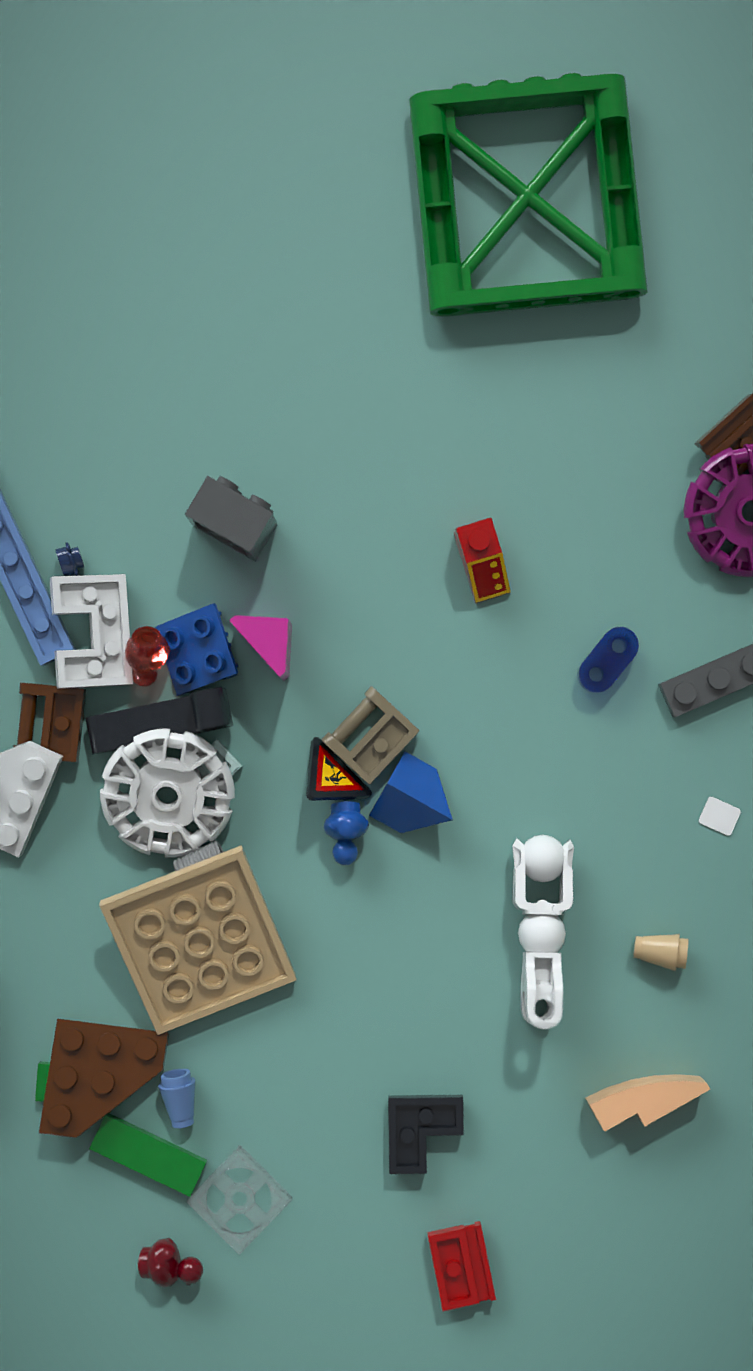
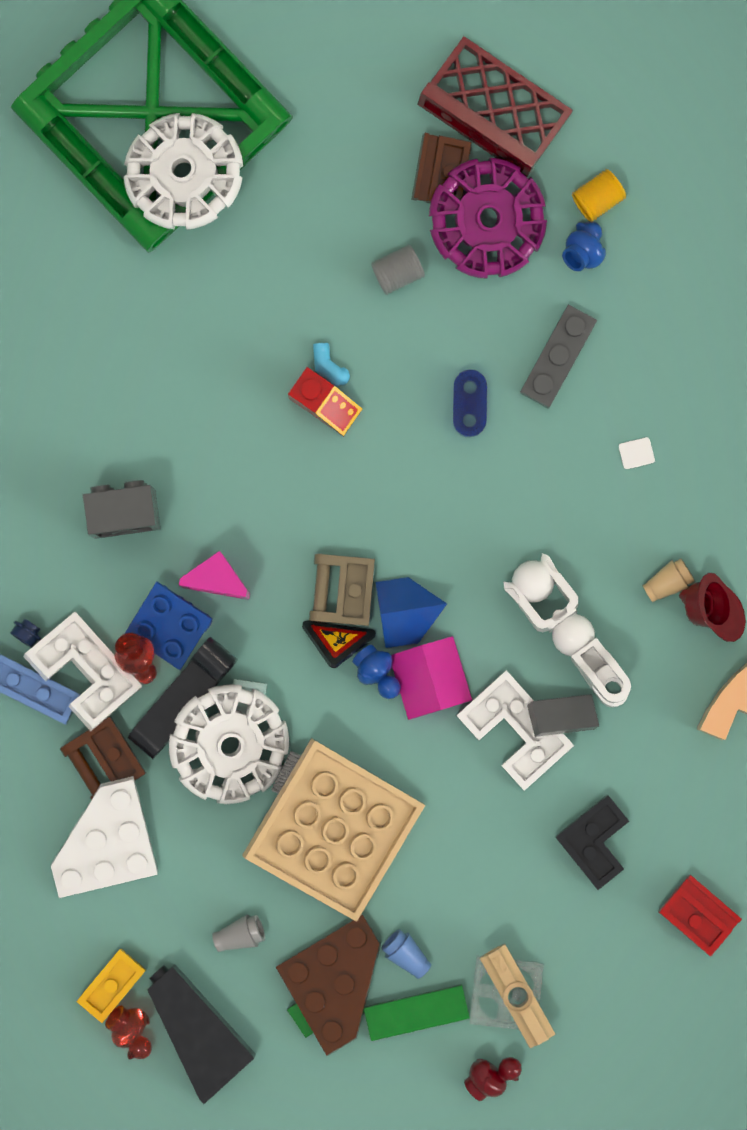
camera: 40 degrees left, 0 degrees up
none -> white plate [124,113,243,230]
none -> light grey cone [212,915,265,952]
none -> medium azure arm [313,343,350,387]
none -> light grey piece [371,244,425,295]
none -> dark pink slope [392,636,472,720]
none -> white plate [456,670,574,791]
none -> tan piece [479,943,555,1048]
none -> dark grey tile [527,694,599,737]
none -> dark red piece [679,573,746,642]

